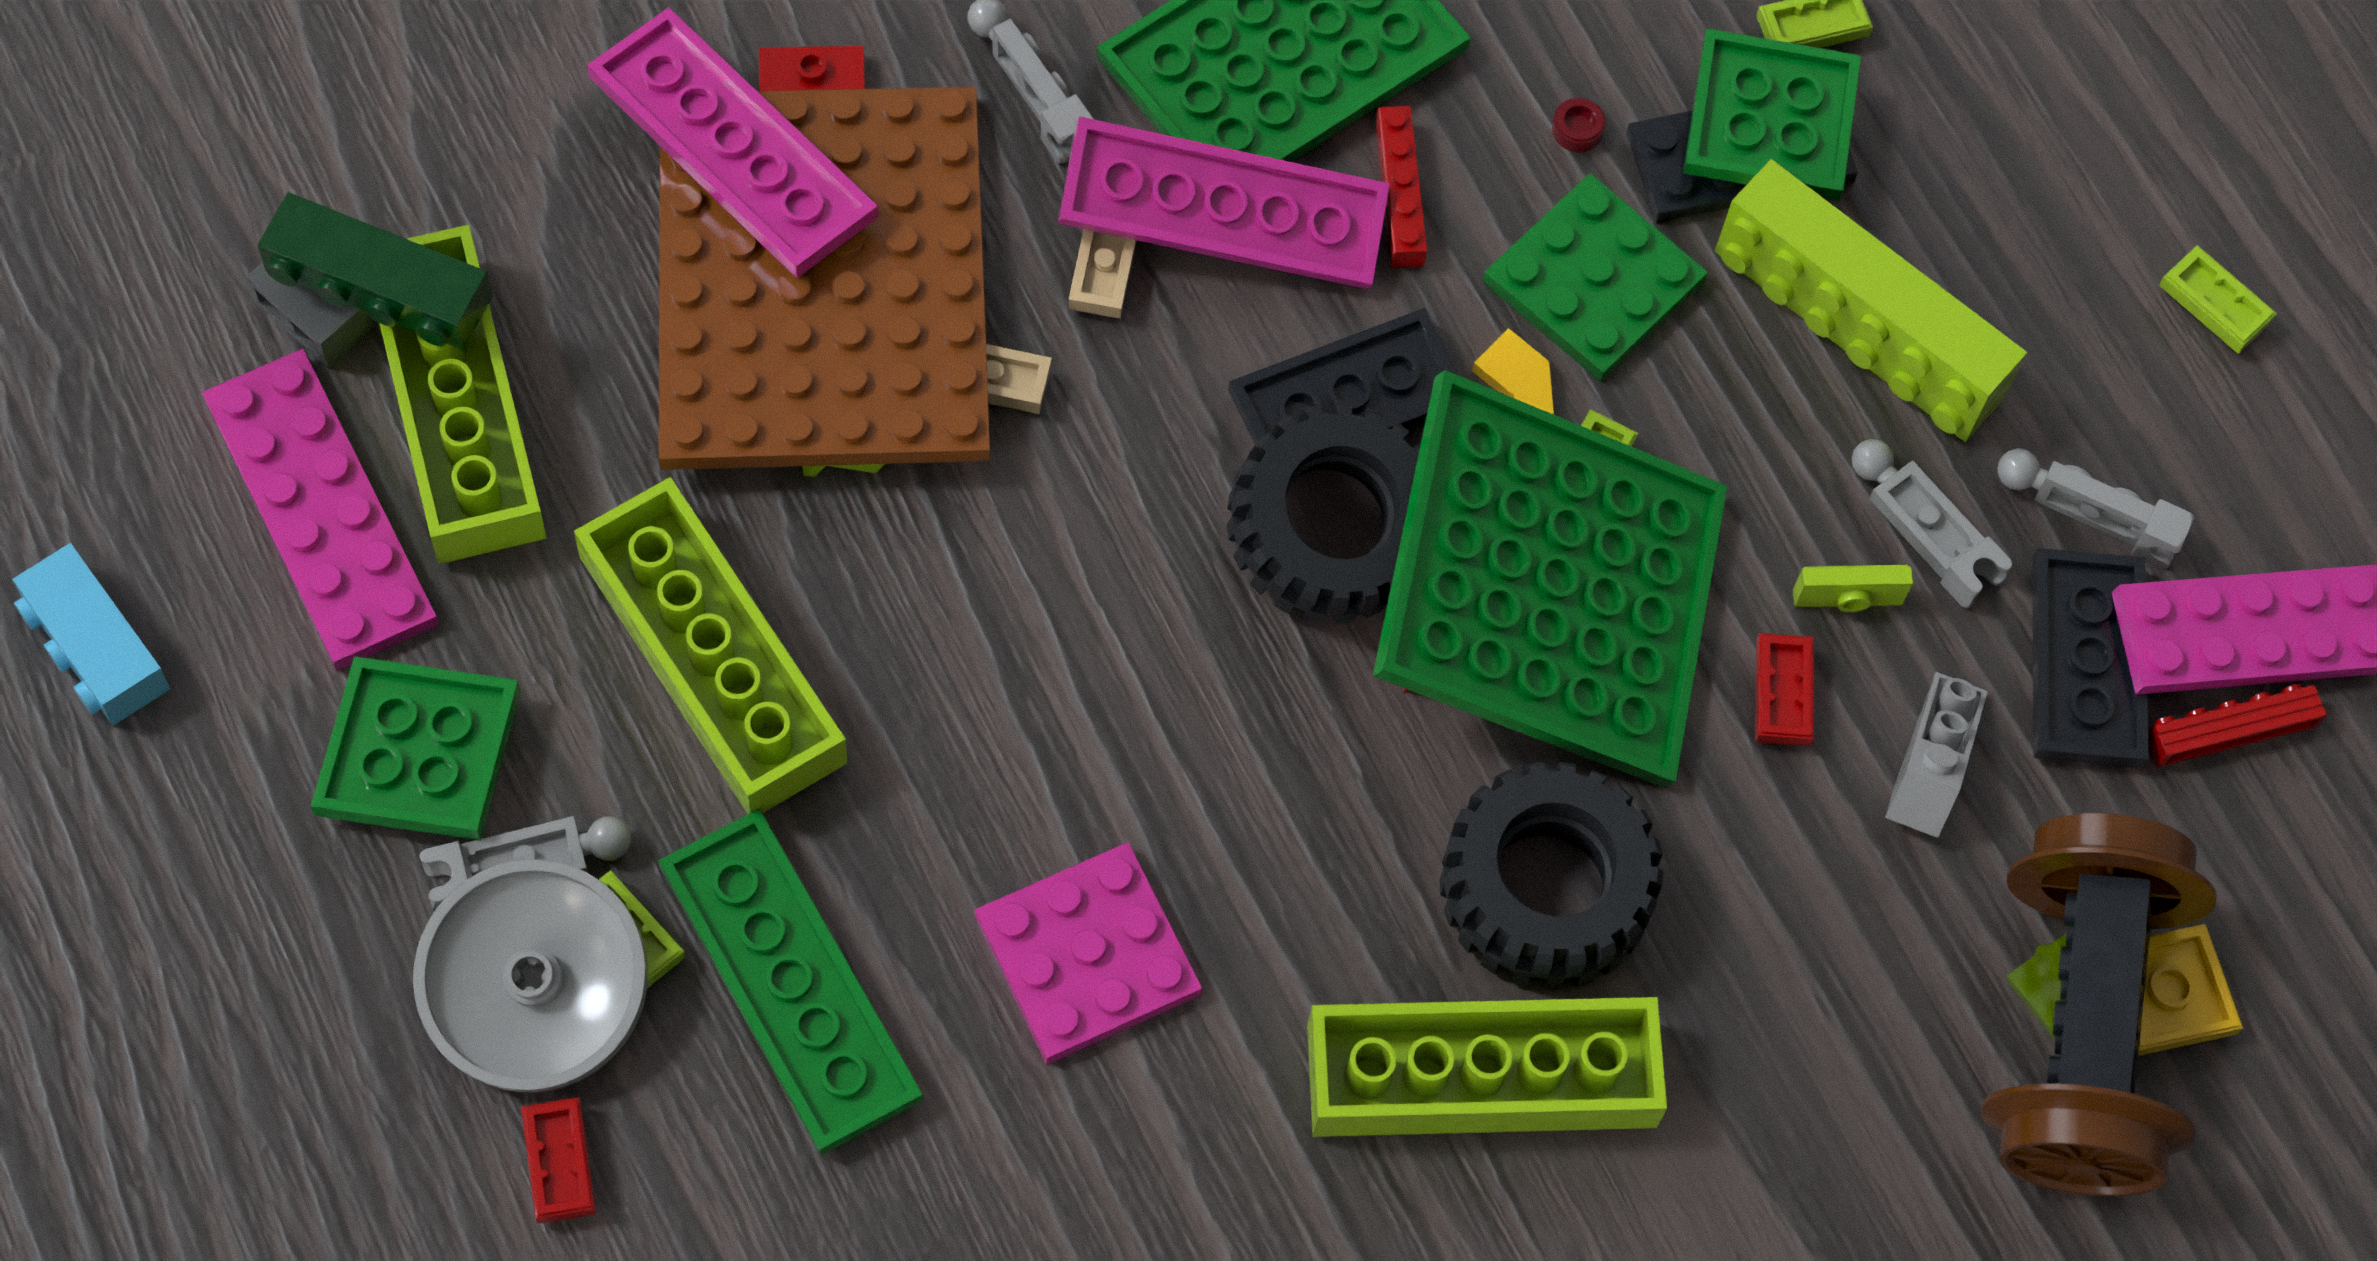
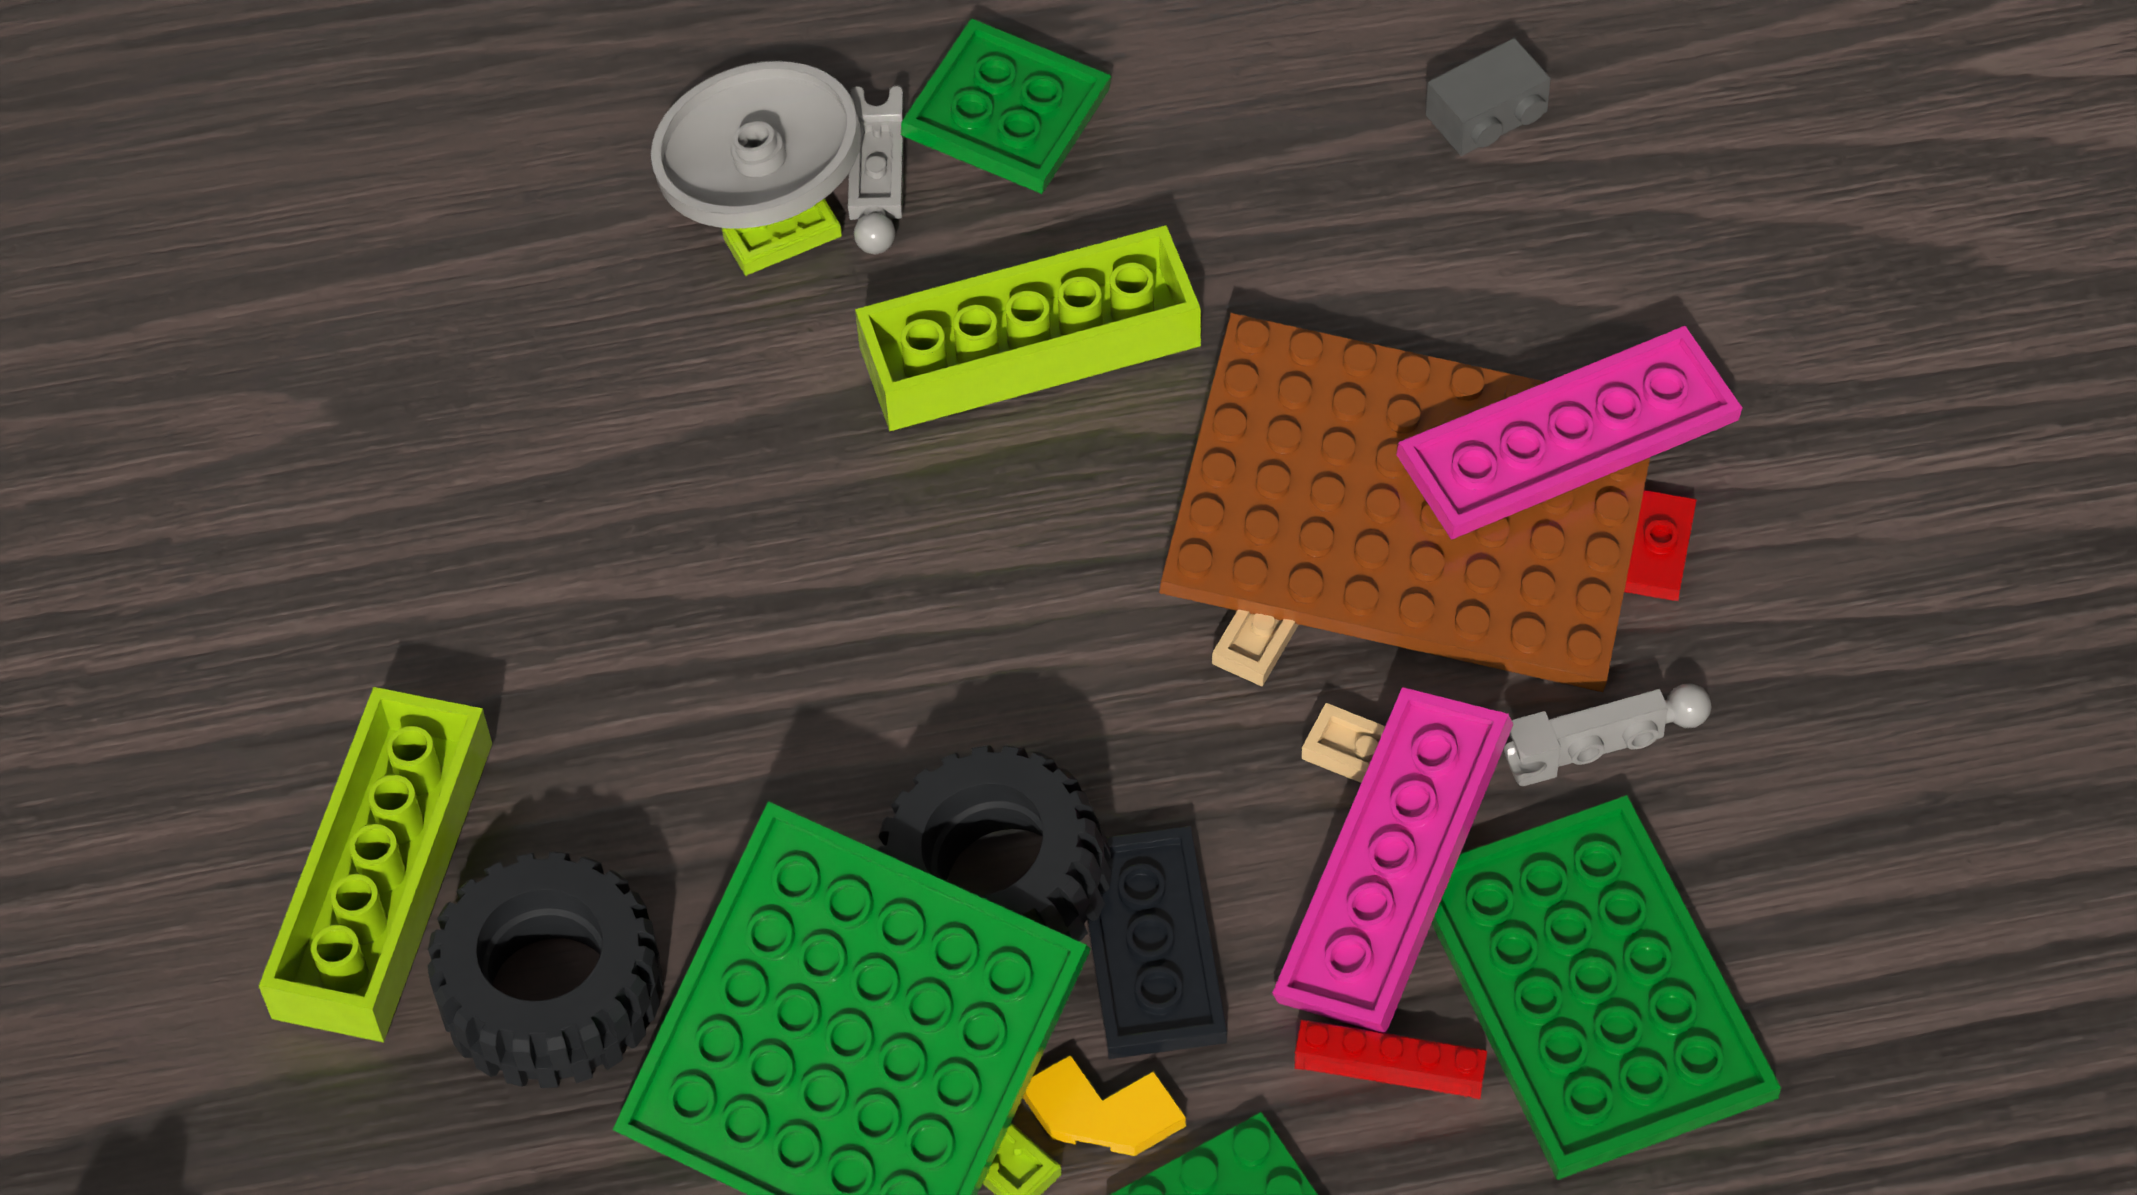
camera: 115 degrees right, 10 degrees down
dark pink plate [202,349,439,671] -> none
dark green brick [257,192,493,350] -> none
lime brick [380,225,547,564] -> none
red plate [521,1097,596,1224] -> none
green plate [658,809,923,1156] -> none
dark pink plate [974,842,1202,1065] -> none

